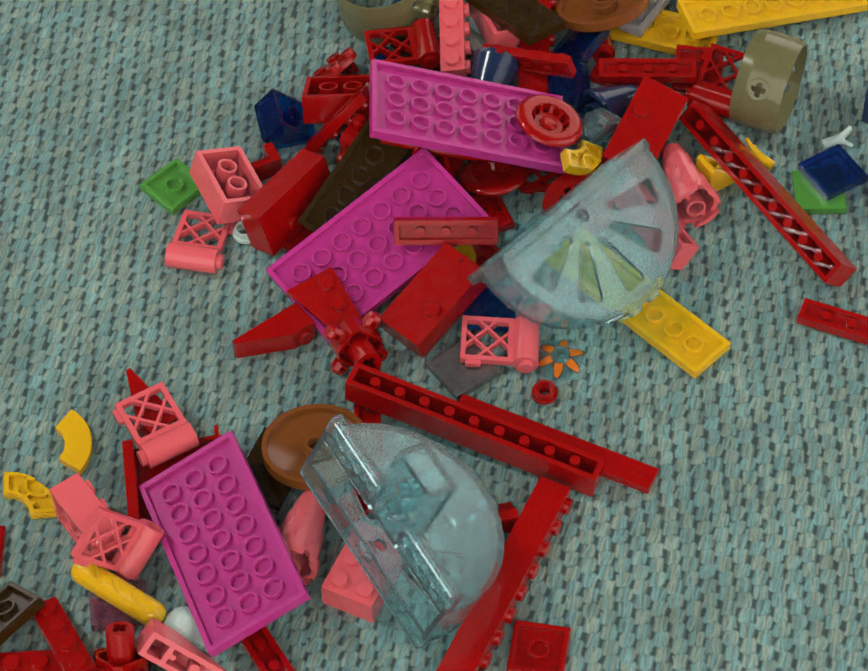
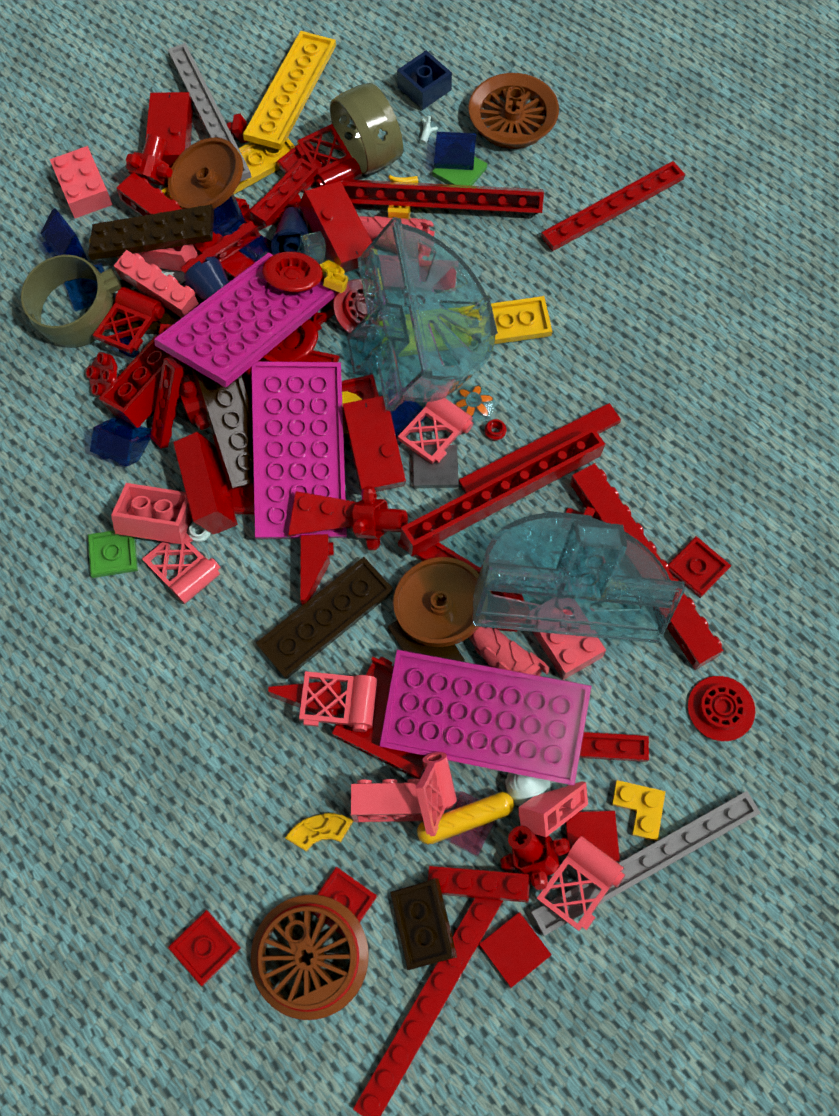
camera: 55 degrees left, 15 degrees up
yellow tile [55,409,93,475] -> none
red panel [251,142,282,181] -> none
red plate [394,217,498,245] -> none
none -> dark brown plate [256,557,394,679]

